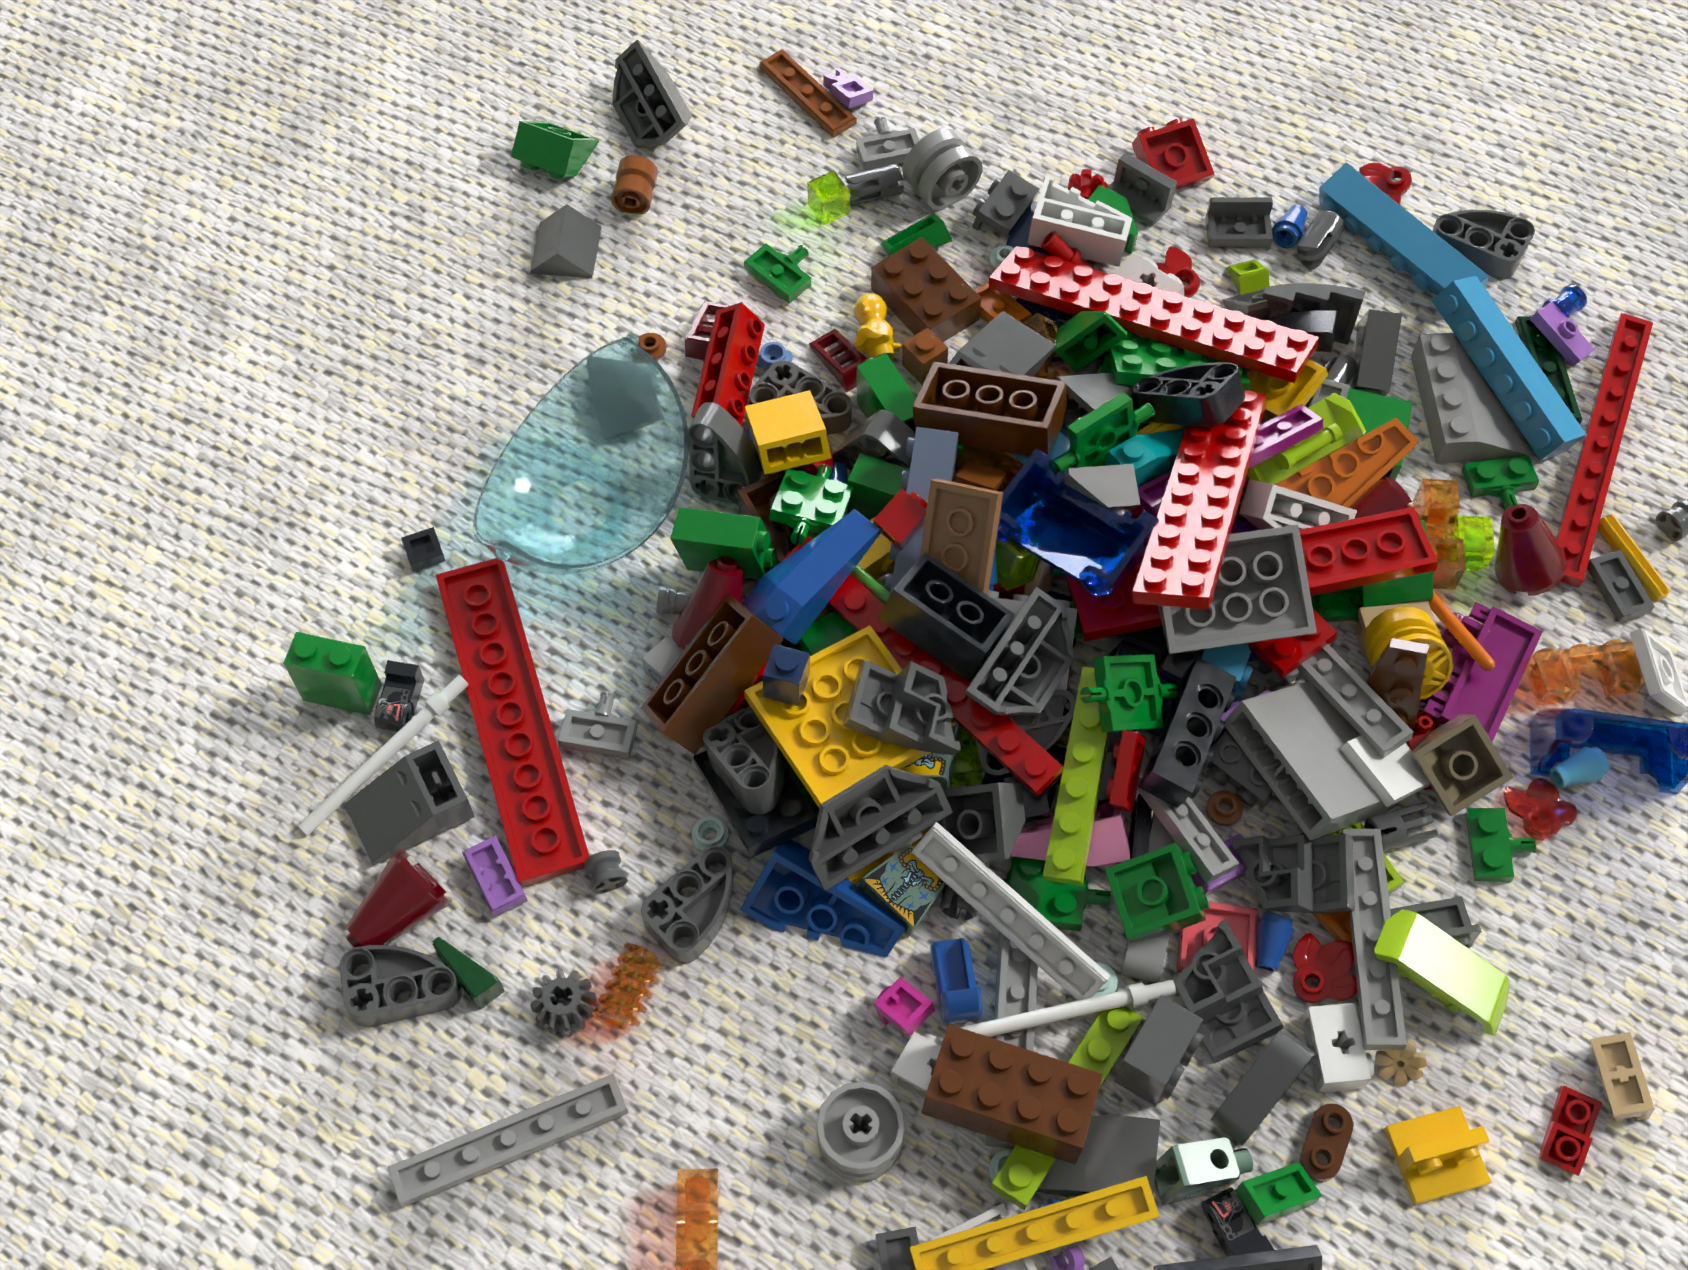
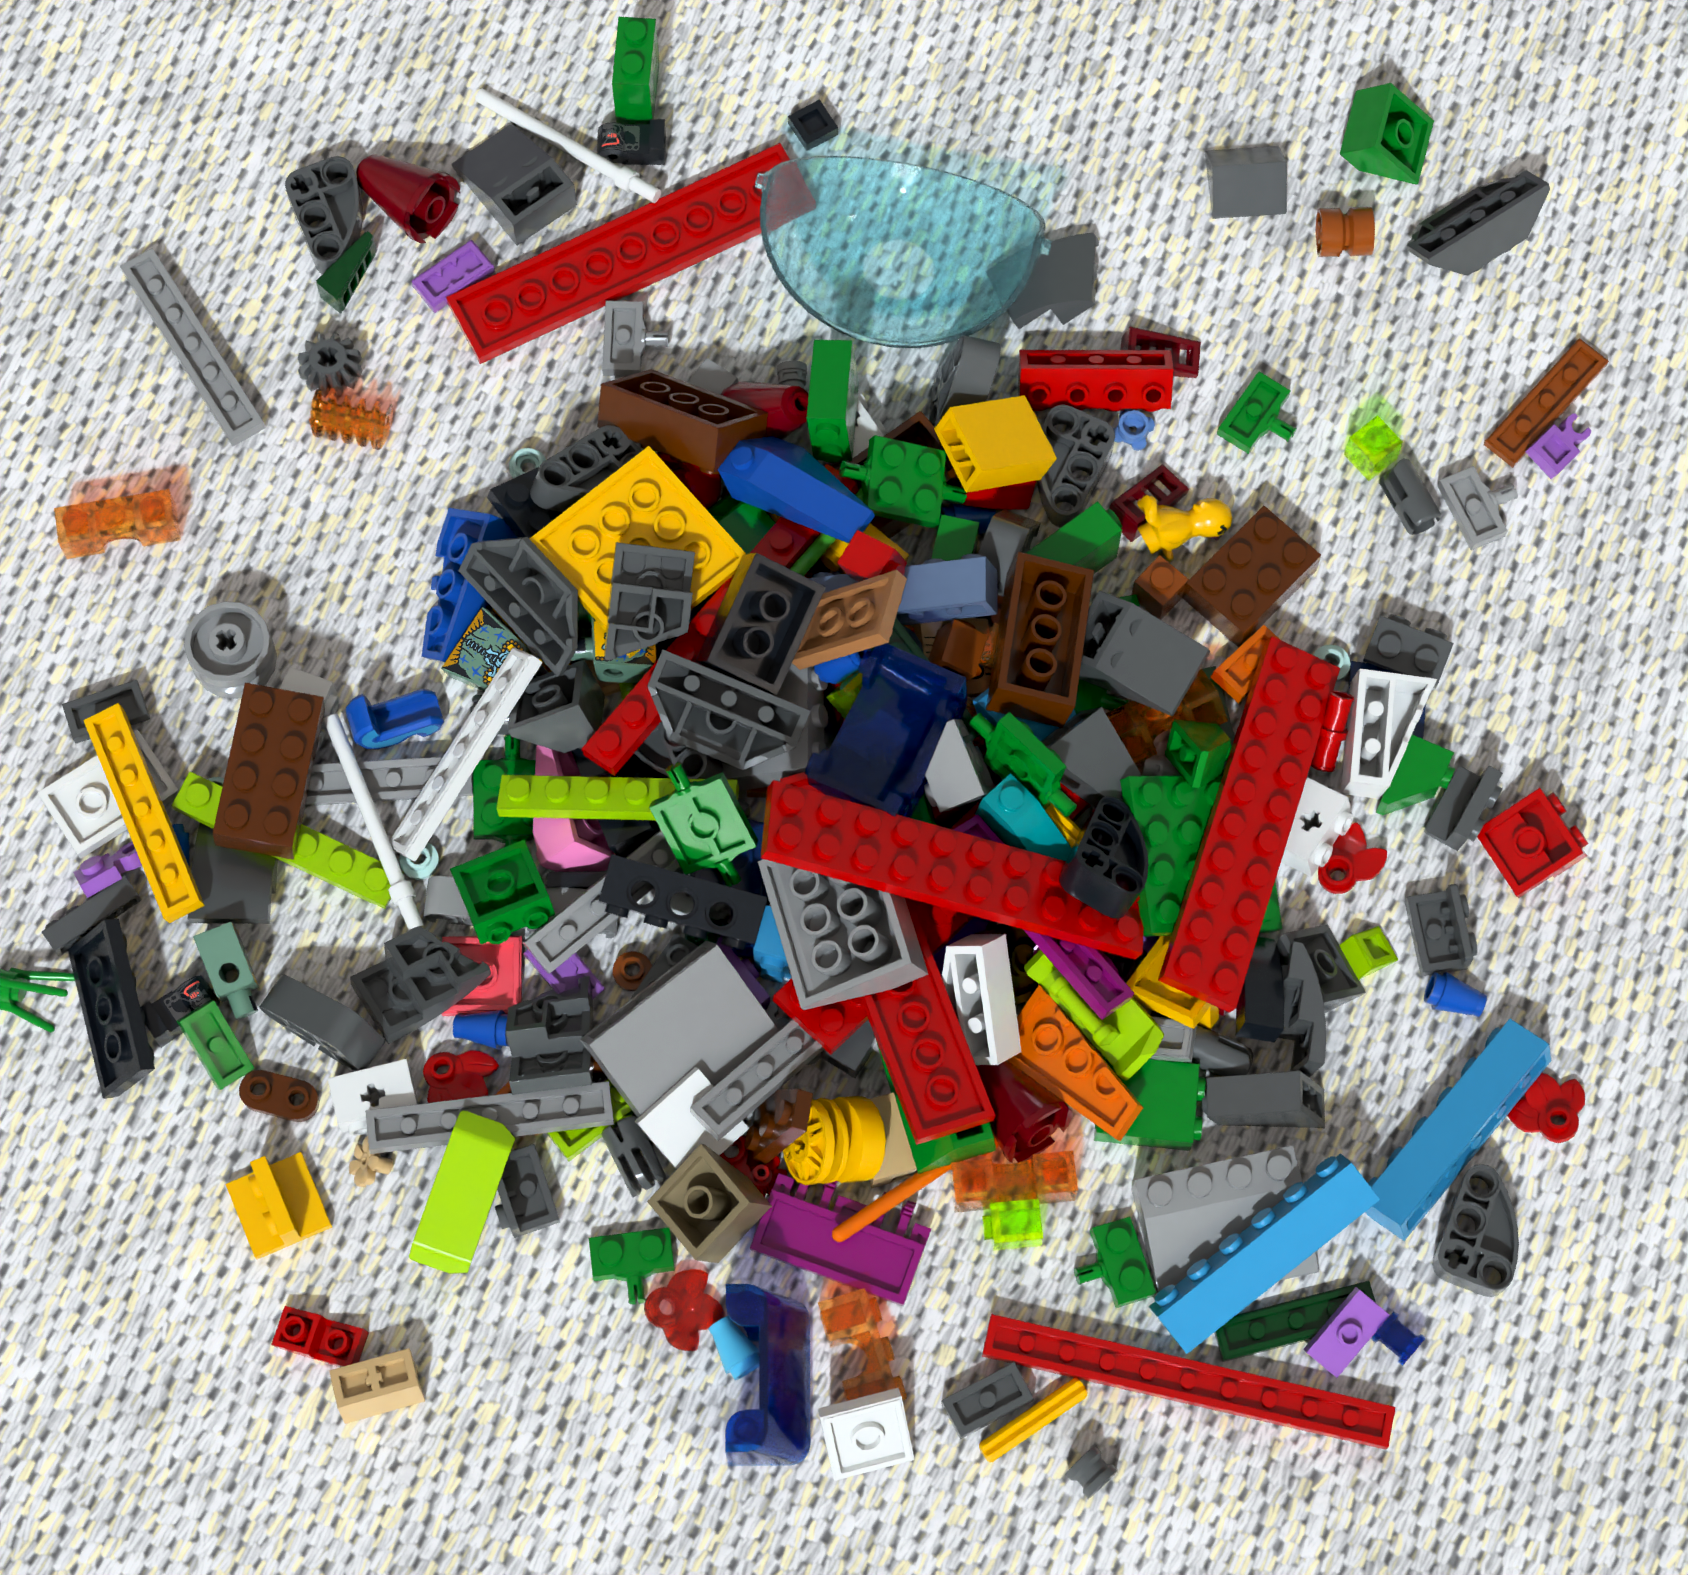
camera: 80 degrees right, 10 degrees up
dark grey wheel [584,850,628,894] -> none
dark orange plate [634,333,667,361] -> none
dark grey beam [641,845,734,964] -> none
dark blue brick [763,644,810,707] -> none
dark pink bracket [873,977,935,1037] -> none
green slope [881,213,952,256] -> none
light grey wheel [902,128,983,210] -> none
red plant [1068,169,1108,200] -> none
red plate [1106,730,1146,812] -> none
dark grey brick [1114,995,1204,1106] -> none
dark grey arm [1296,210,1345,270] -> none
dark red cone [1495,504,1567,596] -> none

